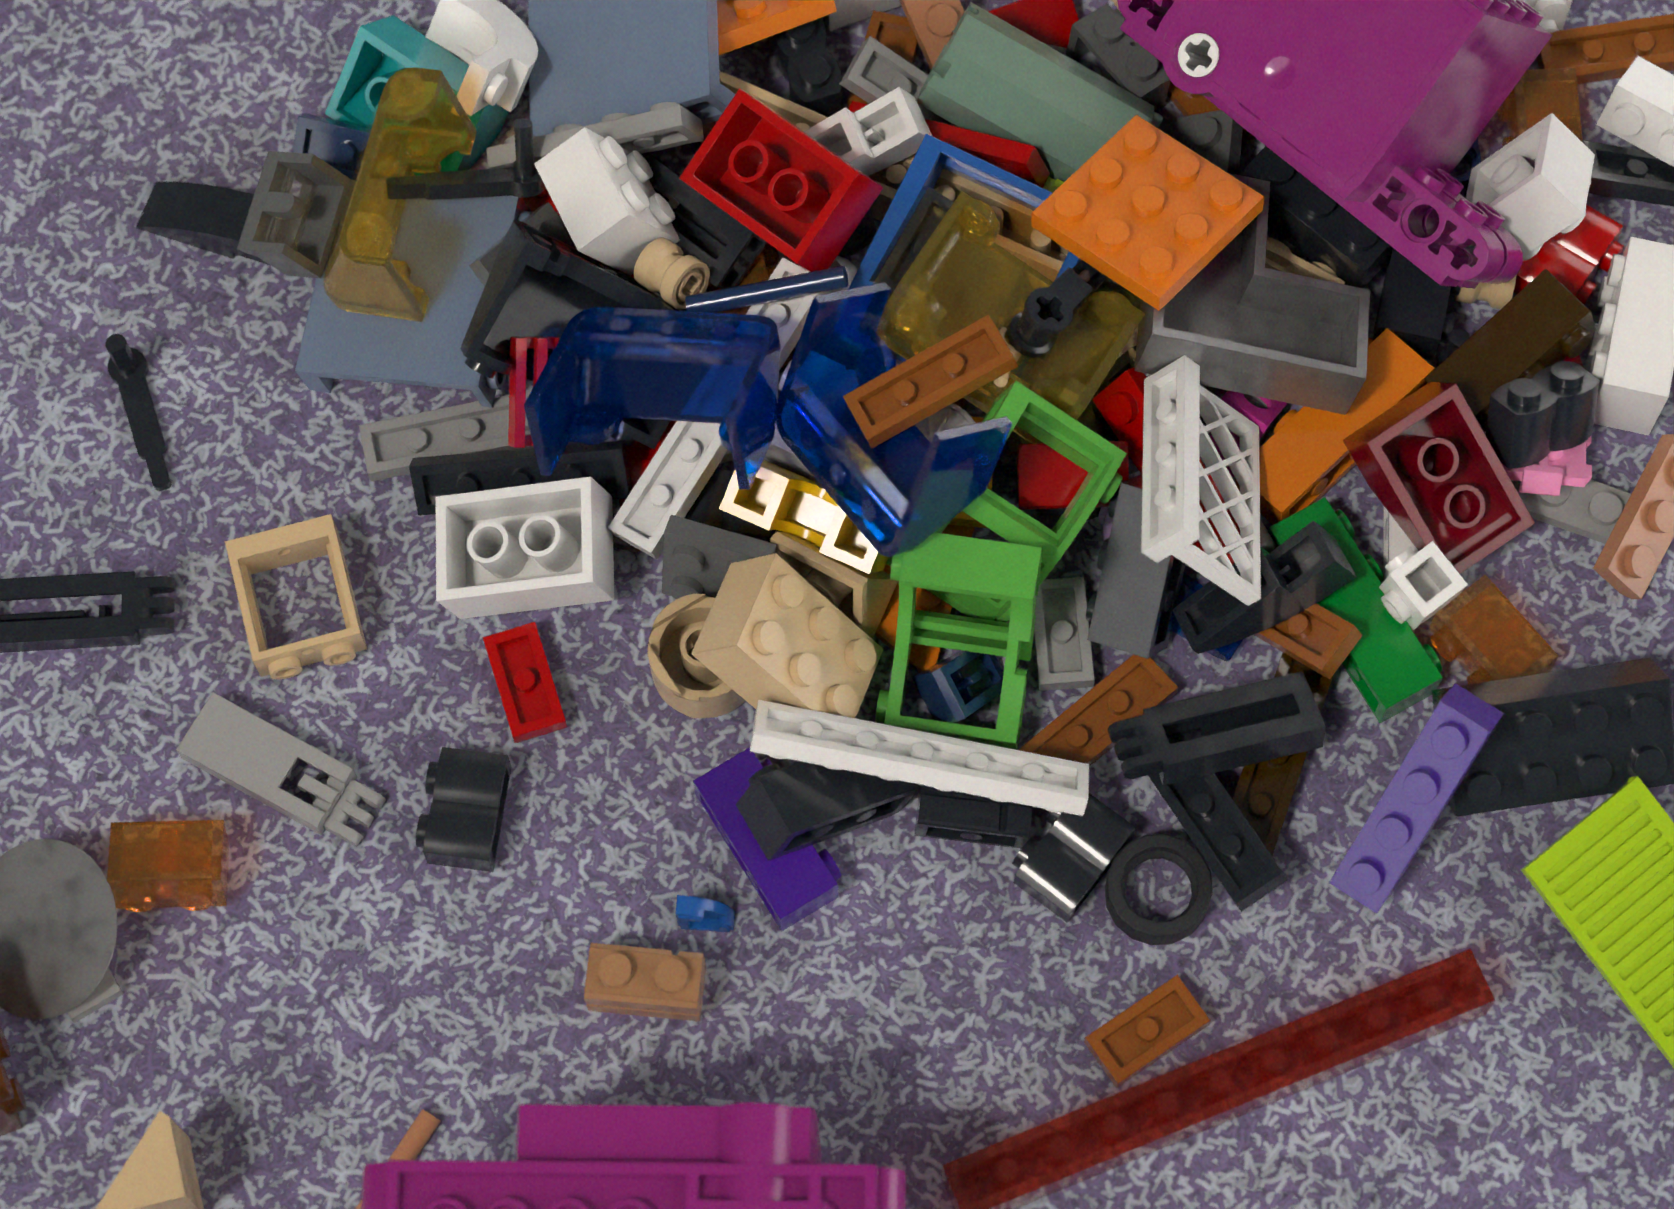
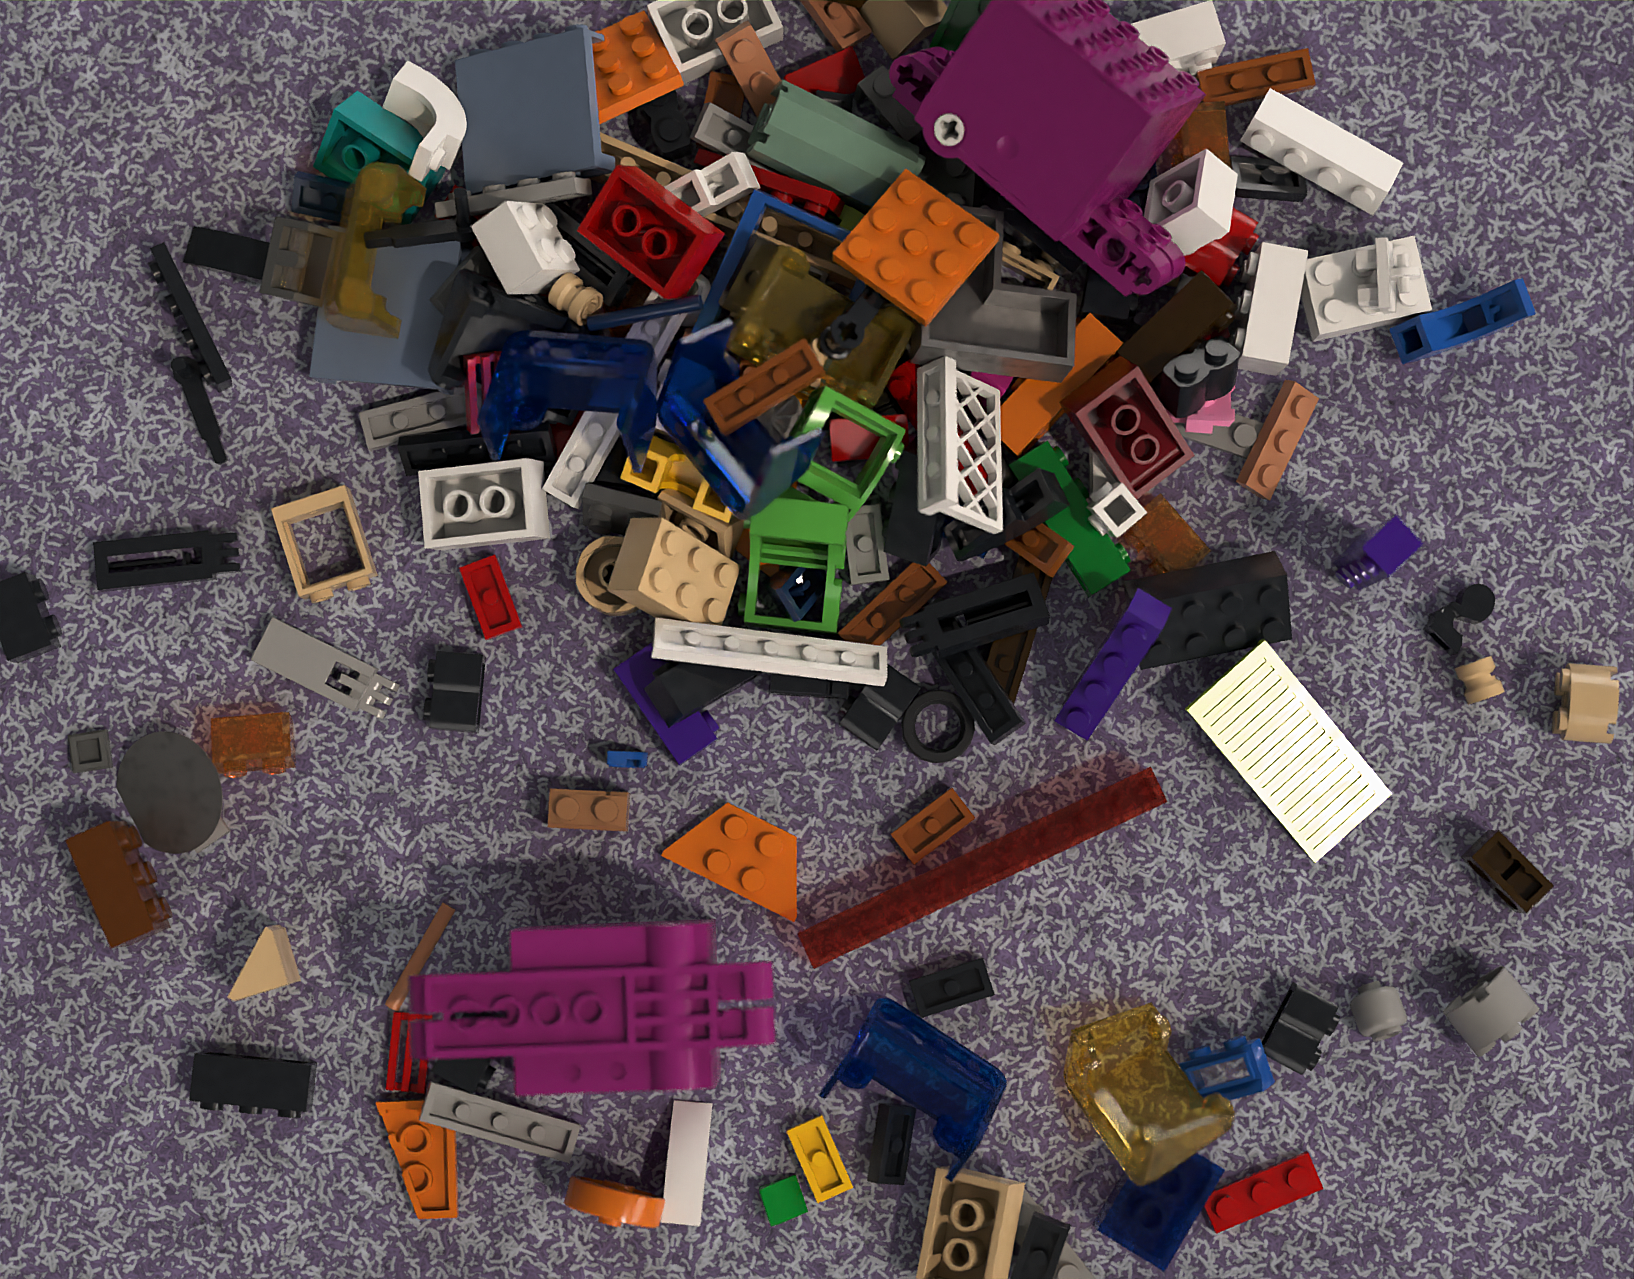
camera: 10 degrees left, 15 degrees up
none -> black plate [148,242,233,393]
none -> orange wing [661,802,797,922]

